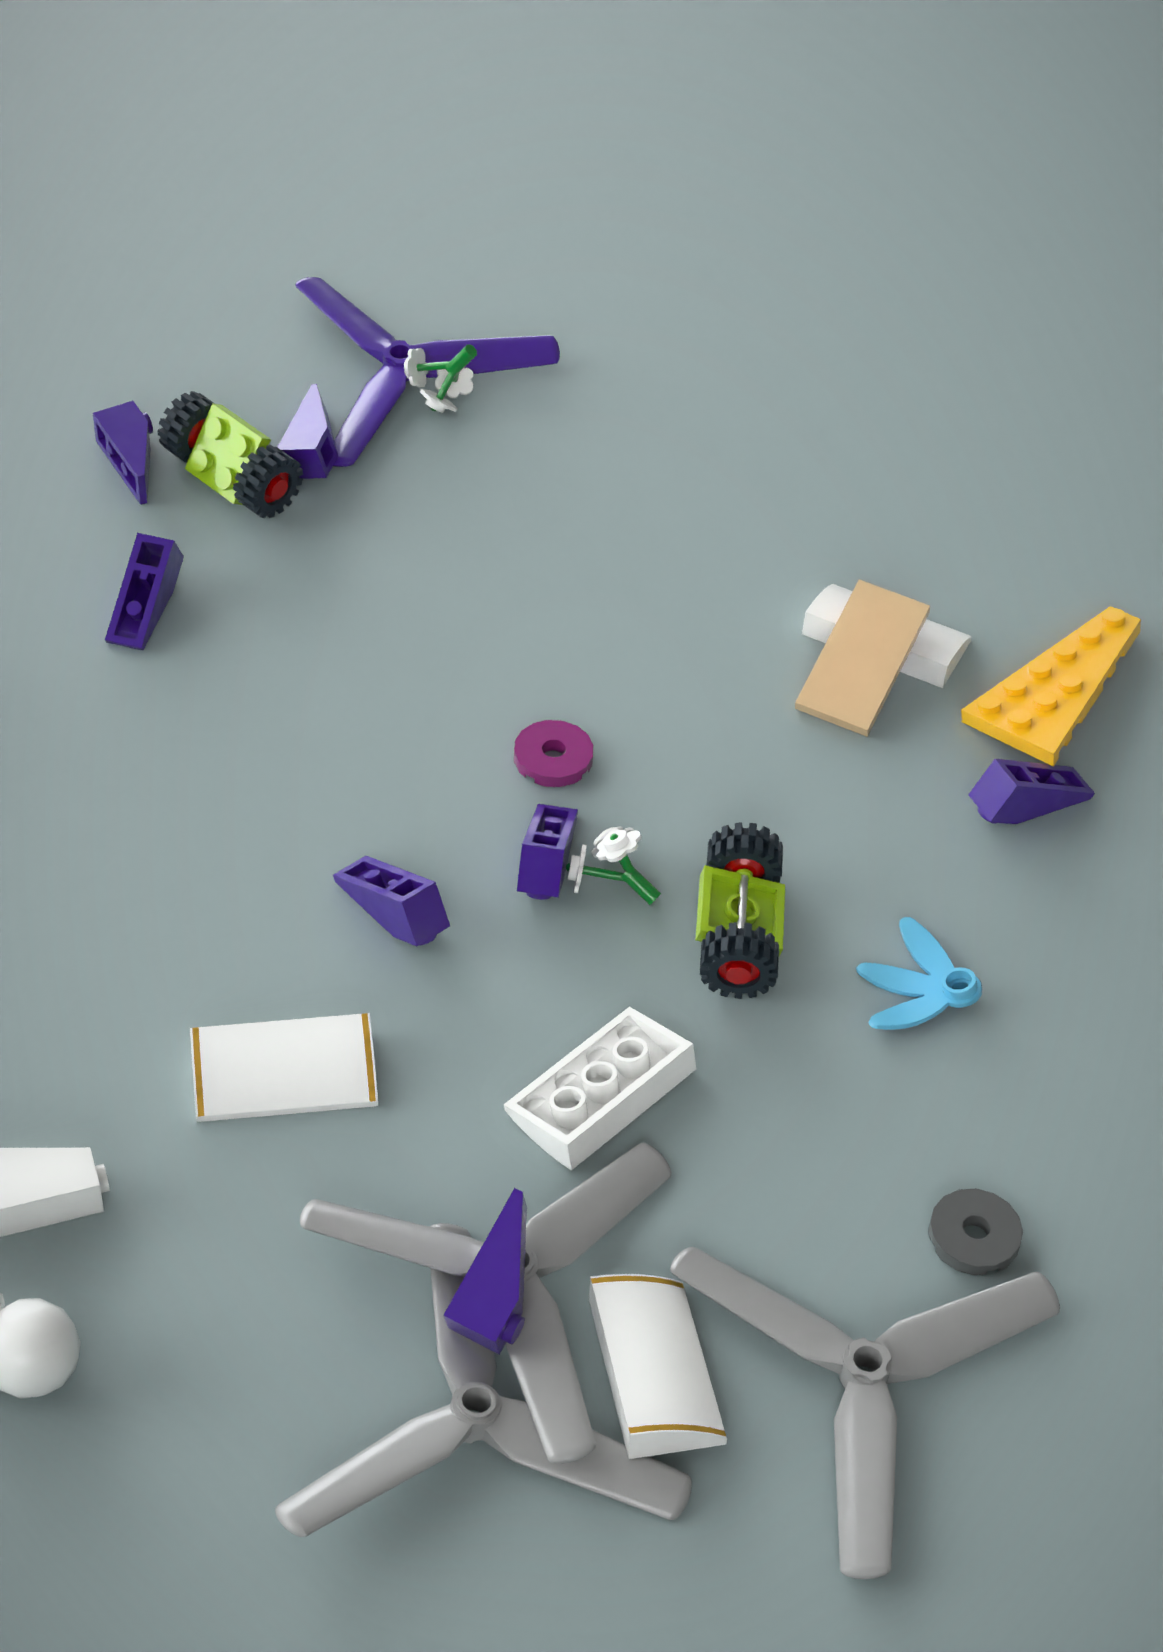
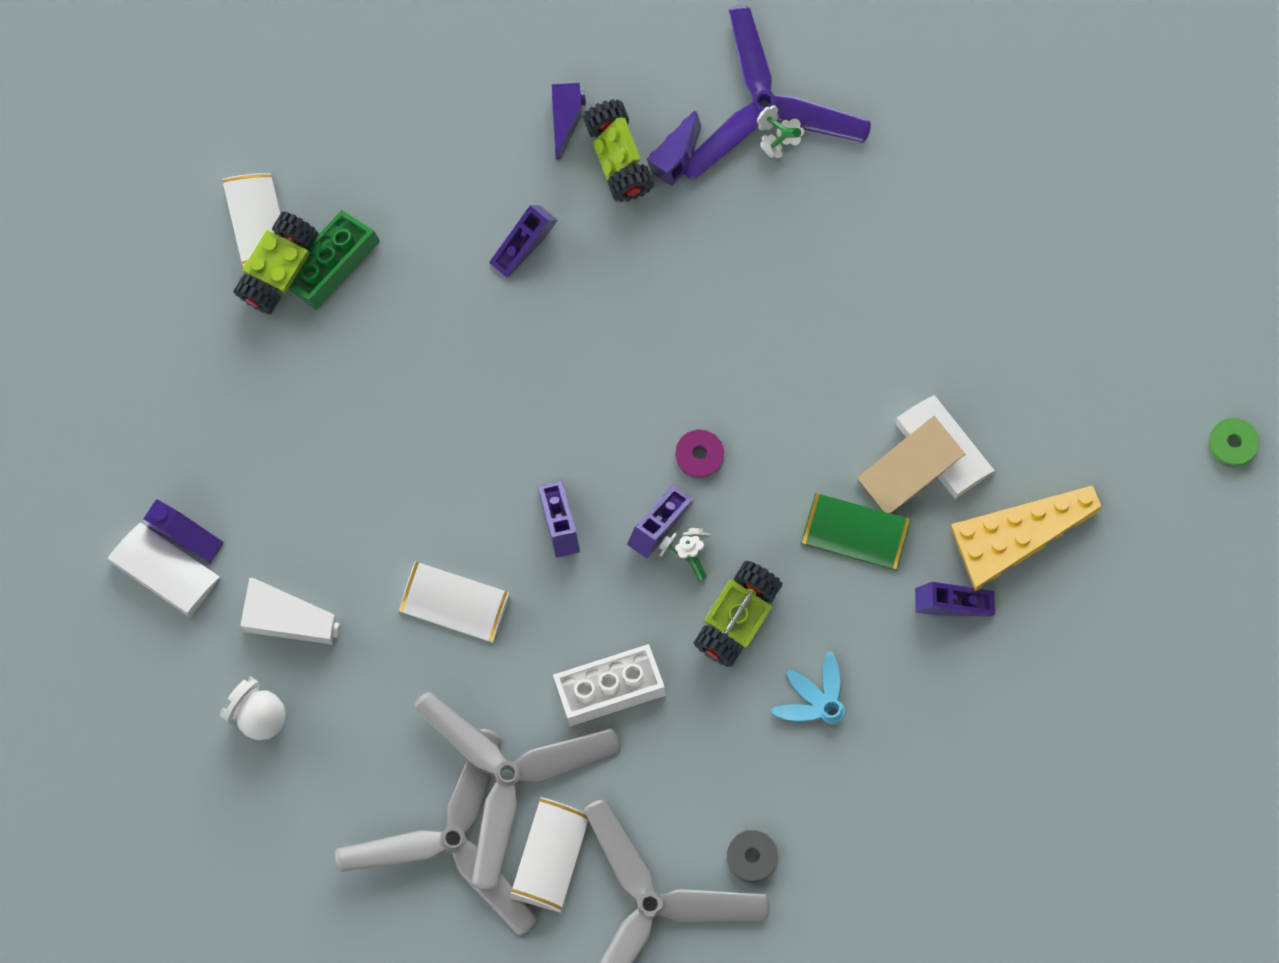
camera: 30 degrees right, 25 degrees up
dark purple slope [443,1188,527,1355] -> none
none -> green slope [801,493,911,571]

